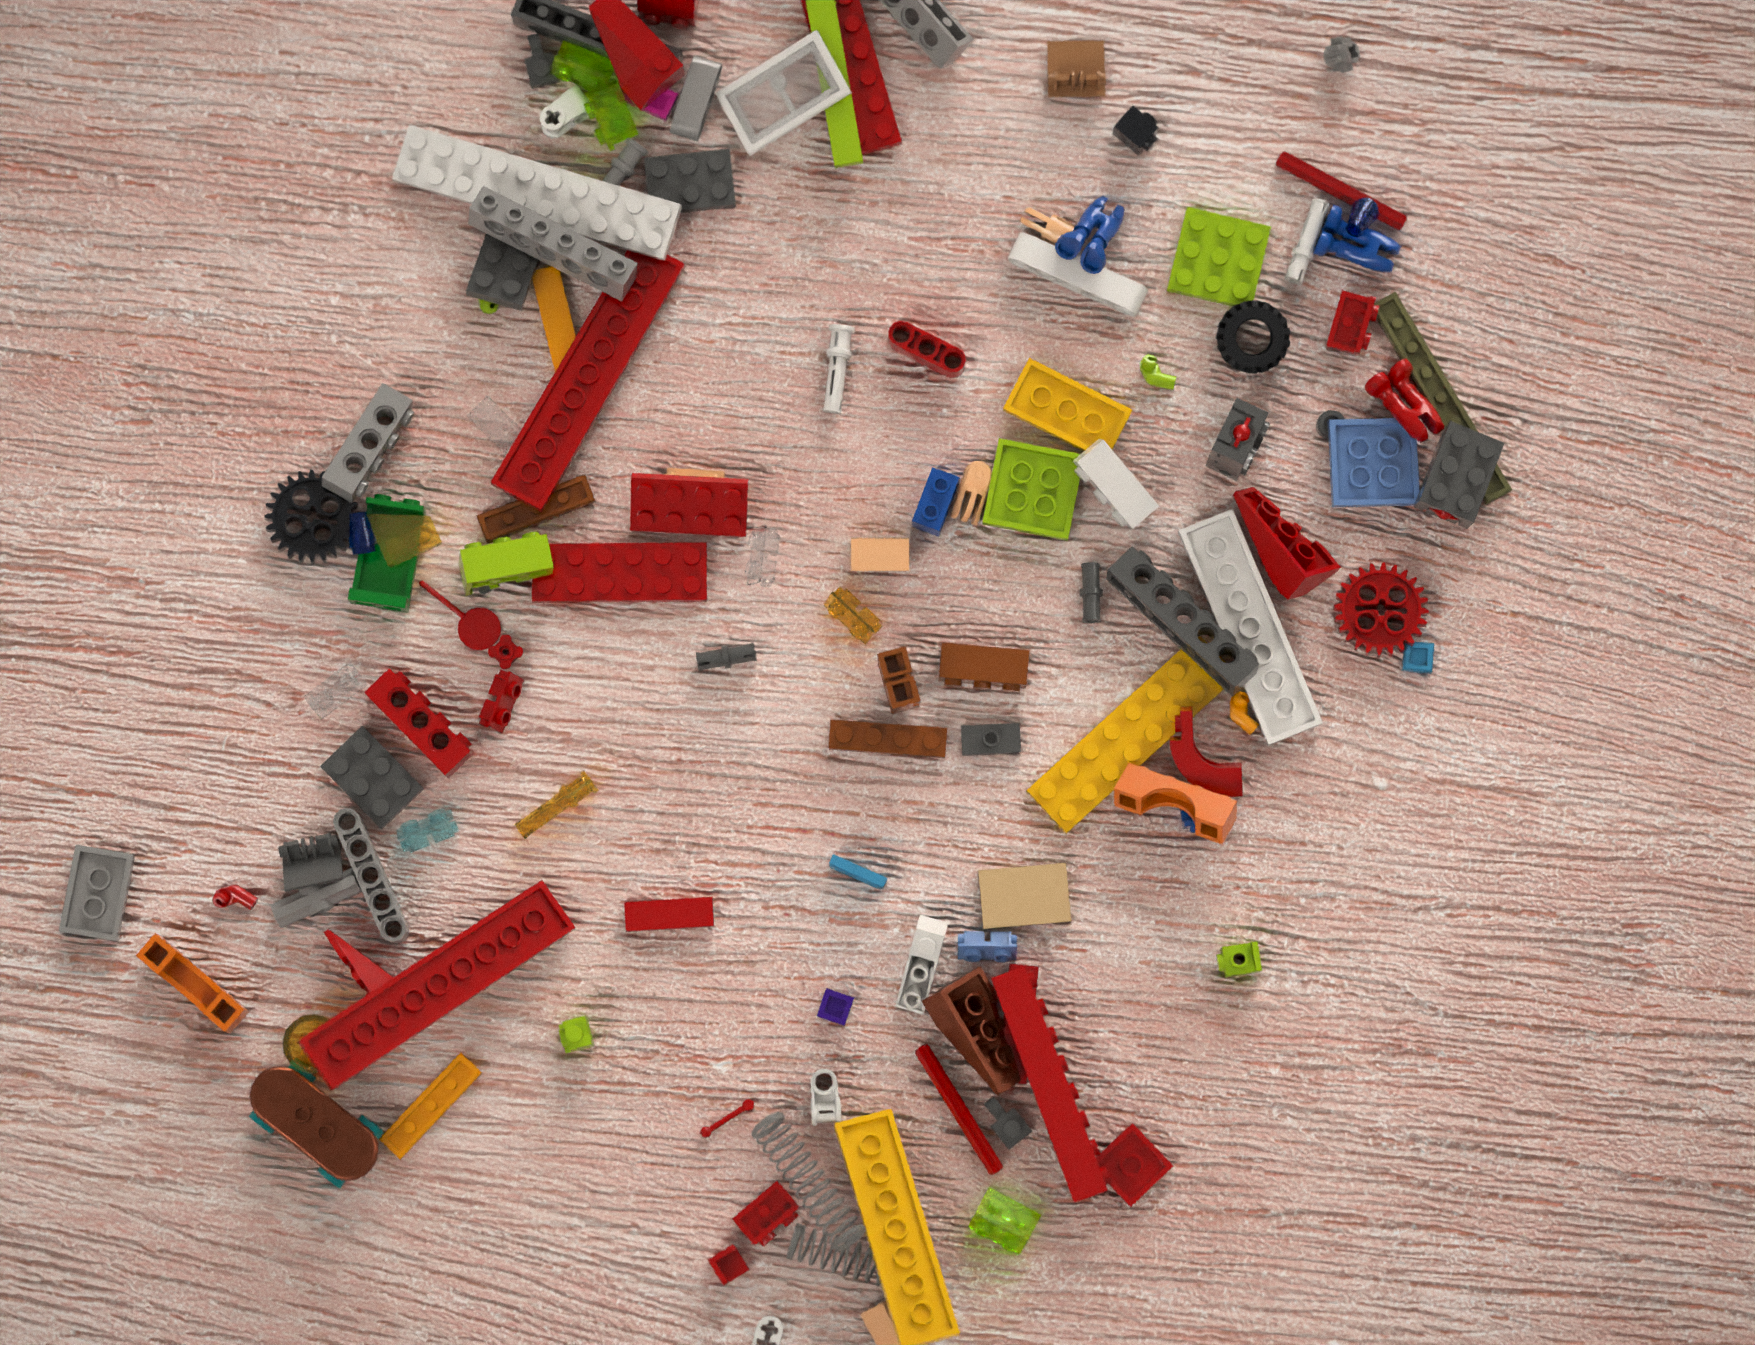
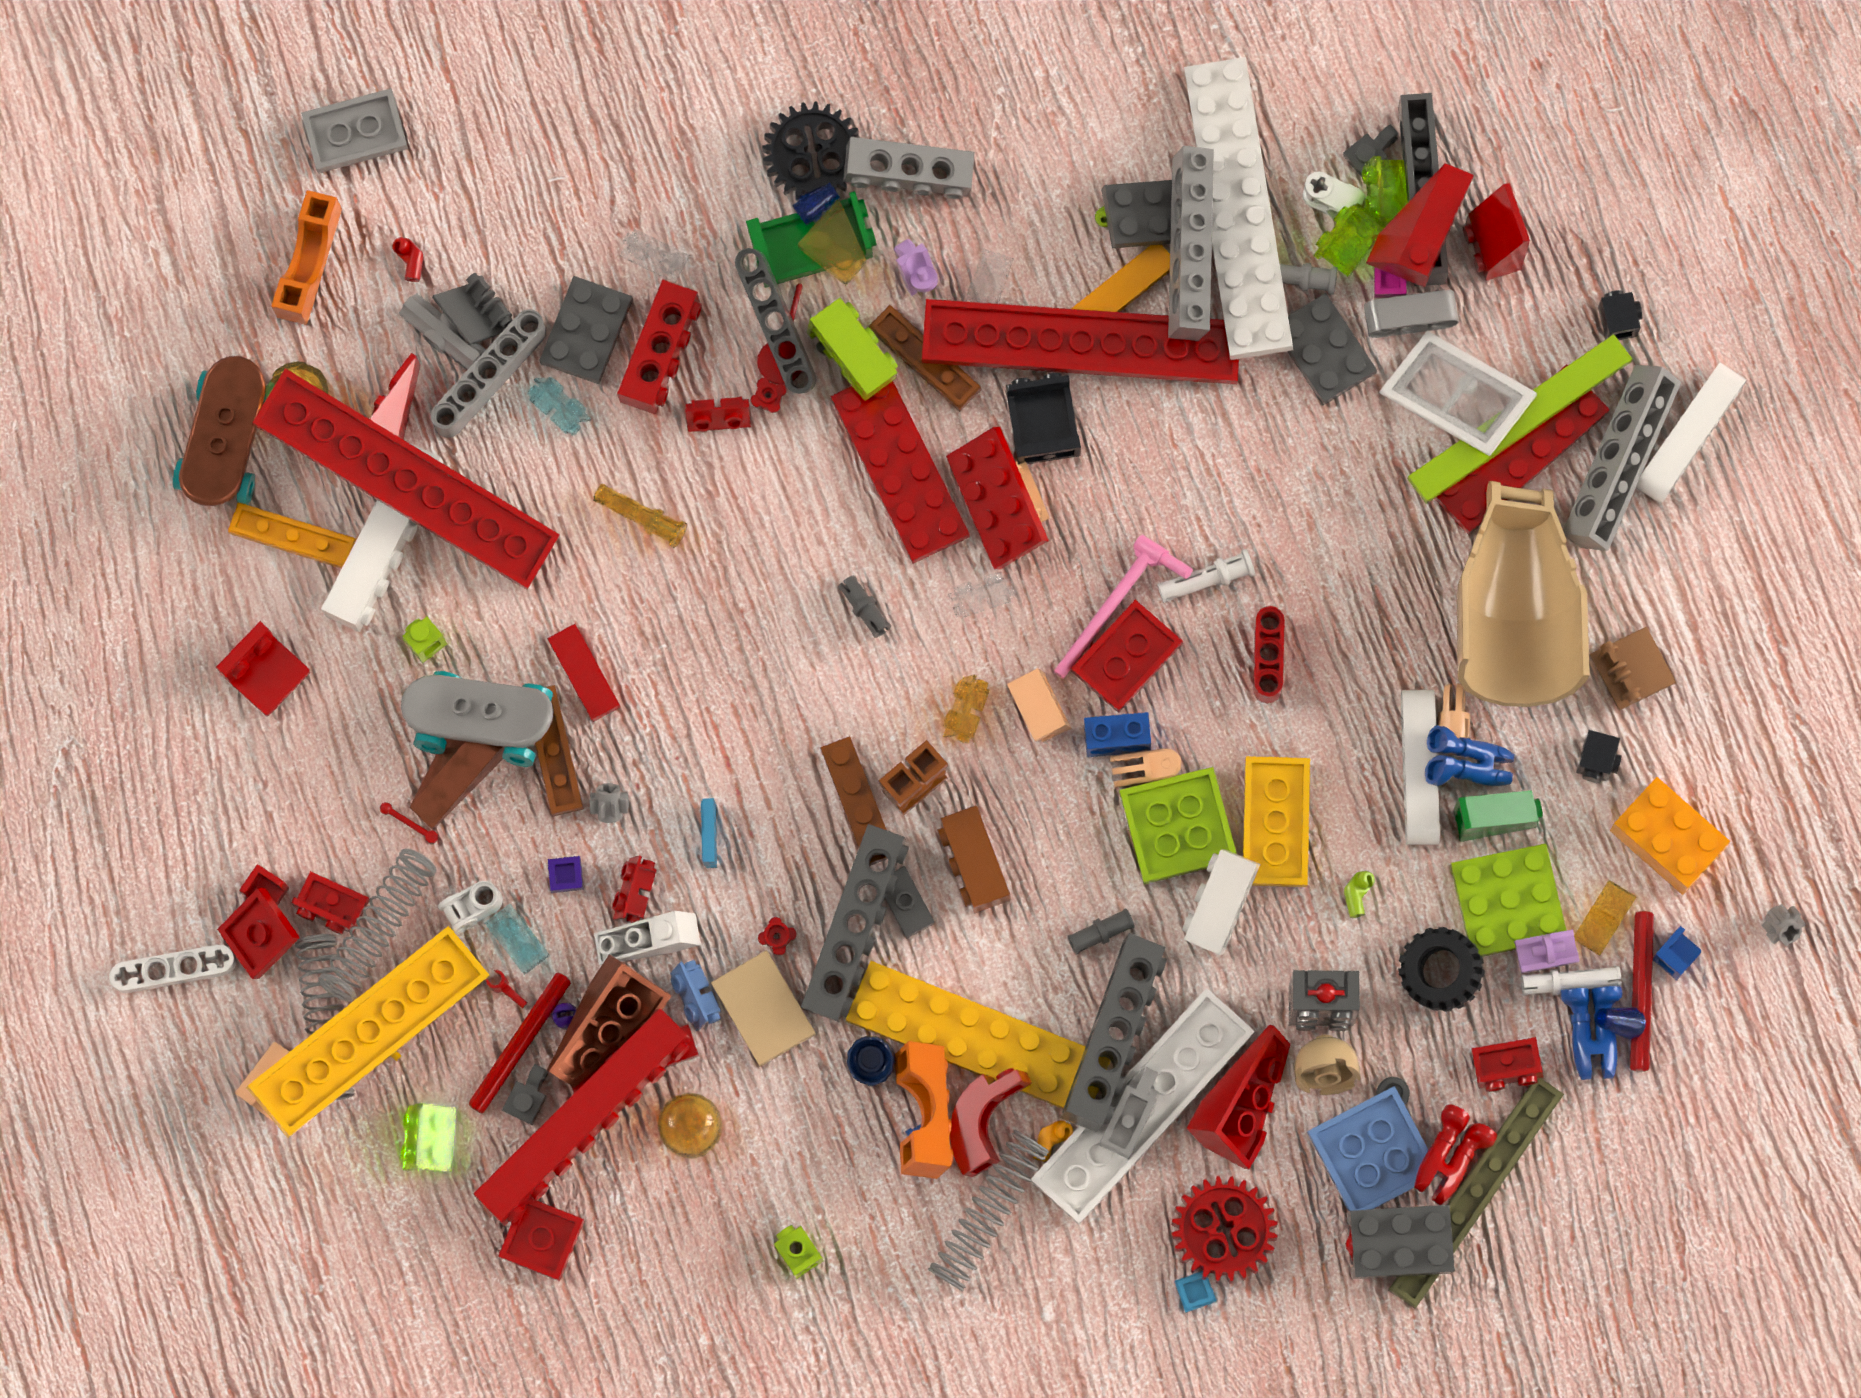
camera: 70 degrees right, 5 degrees down
none -> red bracket [216,621,310,716]
none -> red plate [217,888,300,979]
none -> white brick [321,442,444,632]
none -> light grey piece [401,671,553,767]
none -> copper wedge [409,738,504,830]
none -> clear light blue plate [485,904,550,975]
none -> red hand [486,970,528,1009]
none -> dark orange plate [535,685,584,817]
none -> dark purple hinge [552,1003,577,1030]
none -> light grey gear [589,783,629,823]
none -> red hinge [612,855,657,923]
none -> clear yellow cylinder [657,1092,723,1159]
none -> dark grey beam [735,248,816,394]
none -> red plate [758,917,797,956]
none -> dark grey brick [801,824,909,1022]
none -> dark blue hair [846,1035,896,1086]
none -> lavender hips [894,239,938,296]
none -> light grey piece [928,1130,1049,1291]
none -> black panel [1006,373,1081,464]
none -> bright pink bar [1053,535,1193,679]
none -> red plate [1071,599,1183,713]
none -> light grey hinge [1099,1067,1159,1159]
none -> tan cylinder [1294,1035,1361,1095]
none -> slope [1453,790,1543,842]
none -> tan windscreen [1456,481,1590,707]
none -> lavender hips [1514,929,1580,974]
none -> clear yellow slope [1574,880,1637,956]
none -> light orange brick [1610,777,1731,895]
none -> blue panel [1653,925,1701,980]

